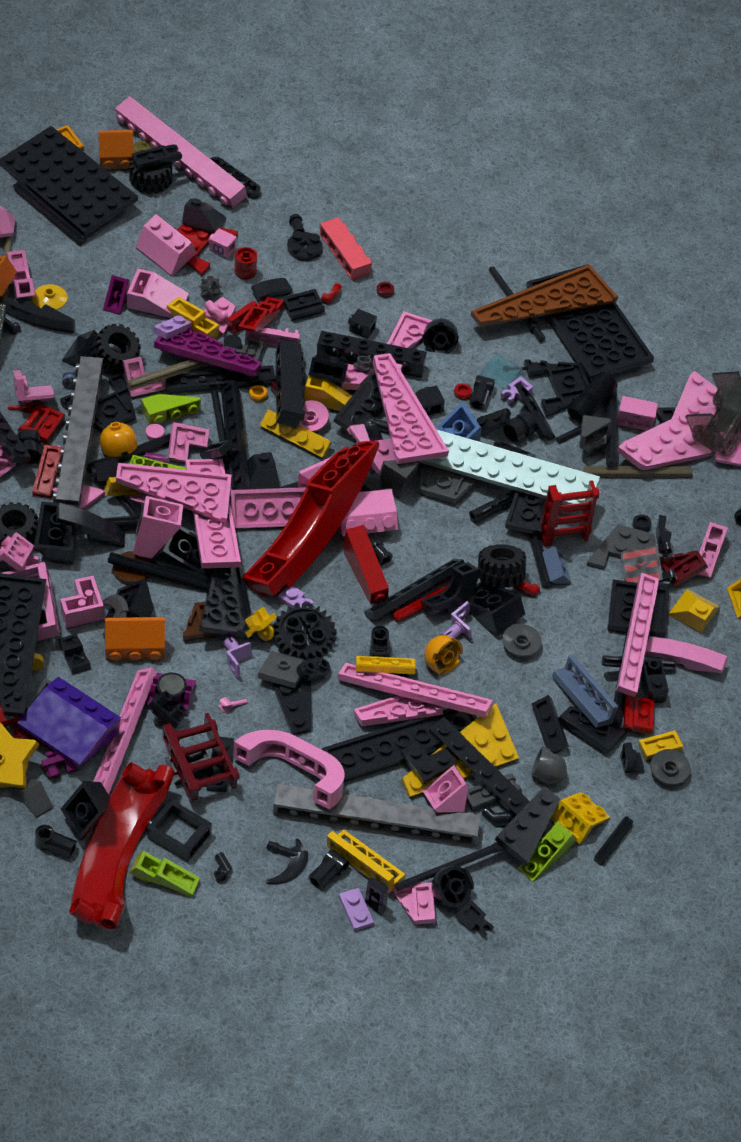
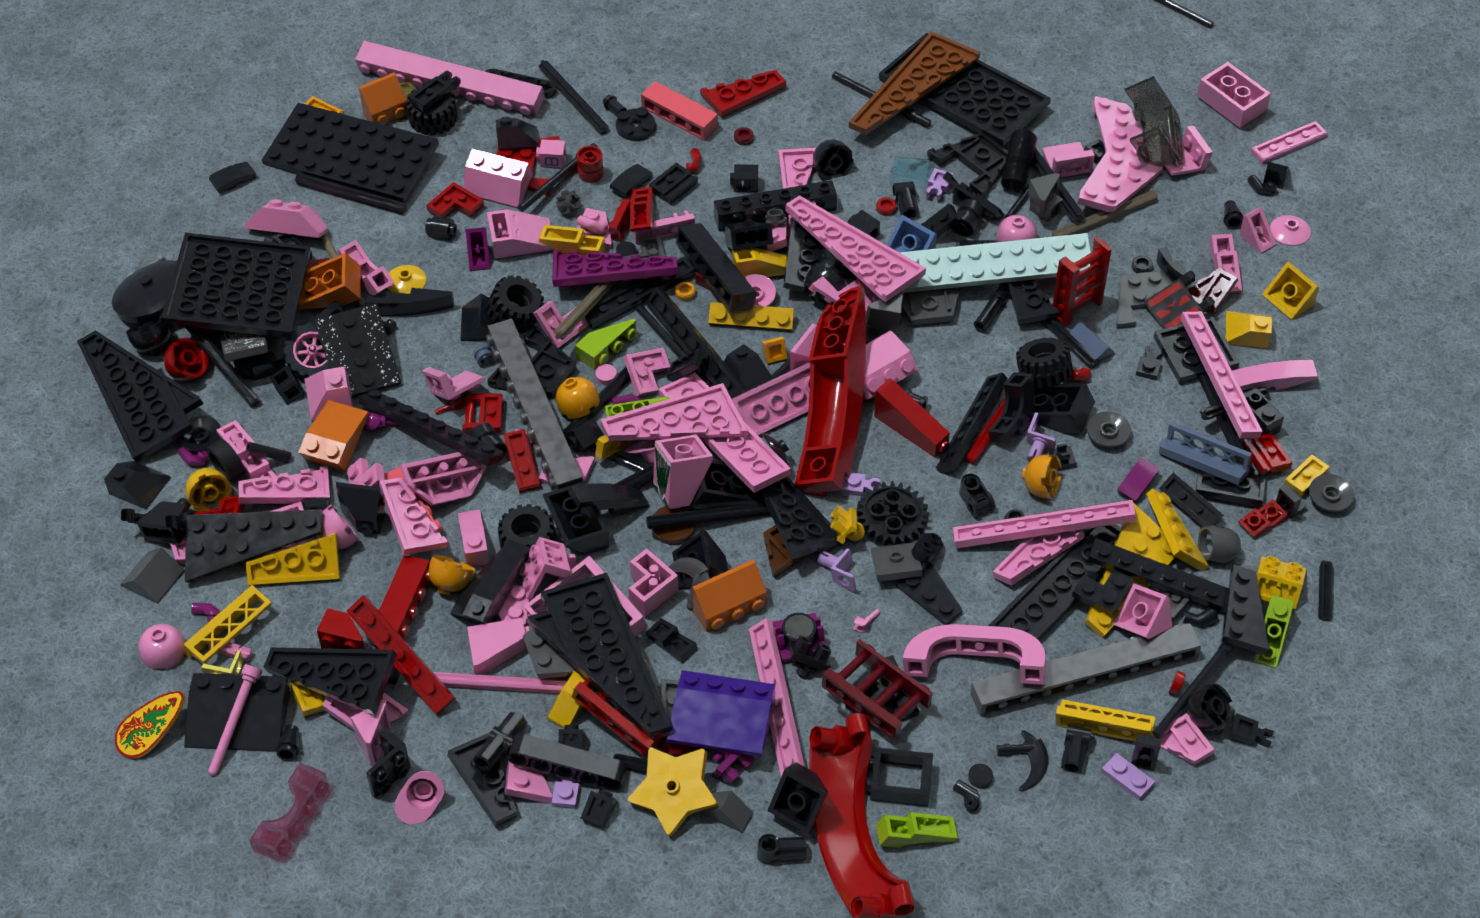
camera: 20 degrees left, 0 degrees up
lavender plate [153,316,191,340] -> none
yellow tile [356,656,416,674] -> none
none -> black brick [425,217,457,240]
none -> red plate [426,182,484,218]
none -> black bar [518,143,598,212]
none -> black axle [539,60,609,134]
none -> red wing [700,70,786,117]
none -> light orange tile [762,337,788,364]
none -> black dish [762,433,790,467]
none -> black tile [968,764,993,789]
none -> bright pink cylinder [996,215,1037,242]
none -> black tile [1049,444,1077,471]
none -> magenta slope [1117,457,1160,503]
none -> black plate [1135,345,1162,380]
none -> yellow wing [1146,488,1209,571]
none -> red tile [1168,670,1186,695]
none -> red slope [1238,499,1288,538]

